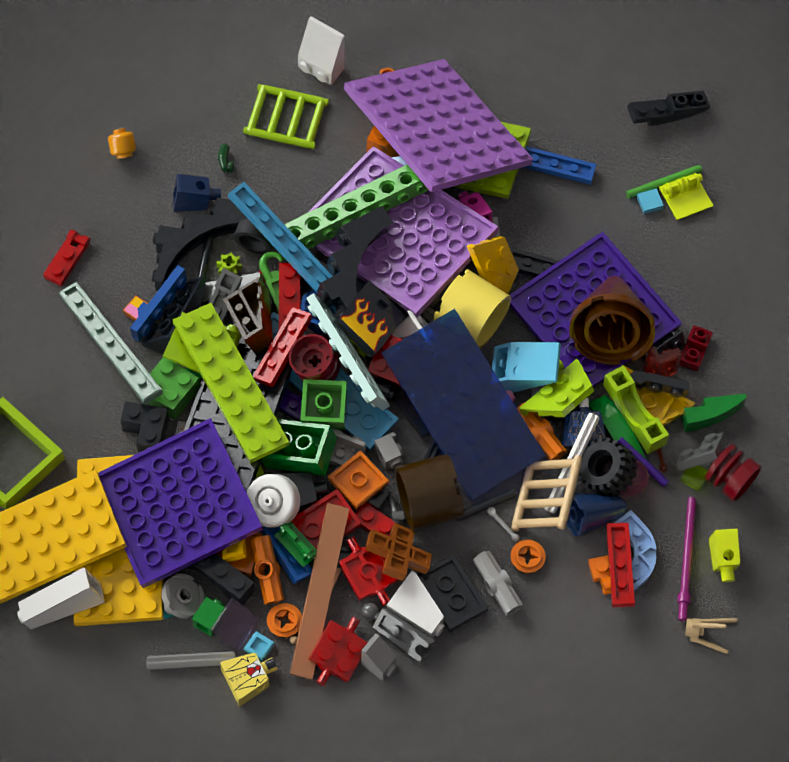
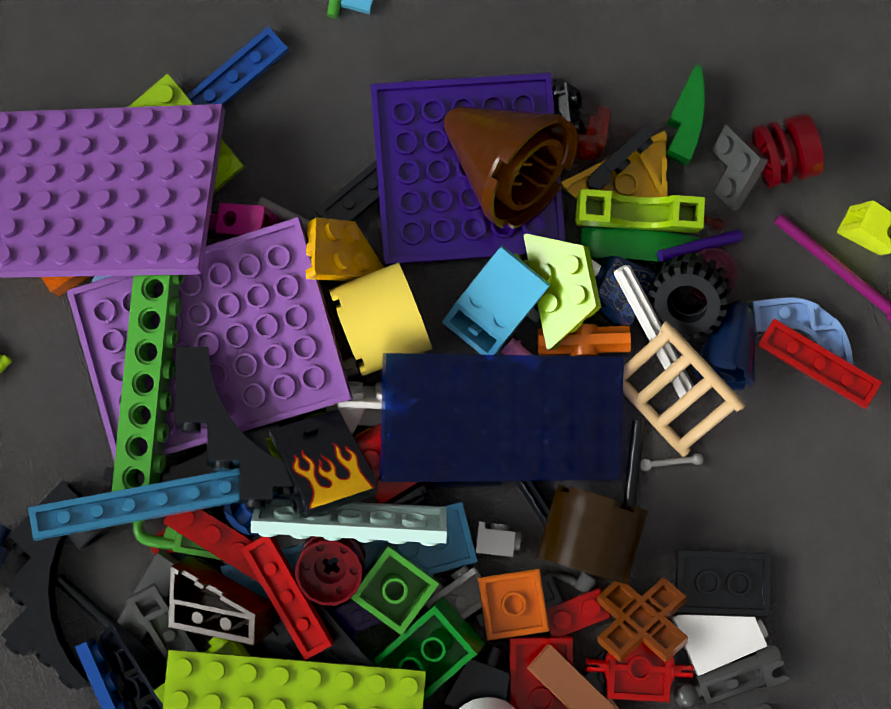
camera: 55 degrees left, 20 degrees up
lime gear [216,252,242,276] -> none
light grey piece [473,550,523,616] -> none
orange gear [510,540,546,574] -> none
orange plate [588,555,611,595] -> none
dark red slope [678,325,713,372] -> none
clear neon green tile [680,465,708,492] -> none

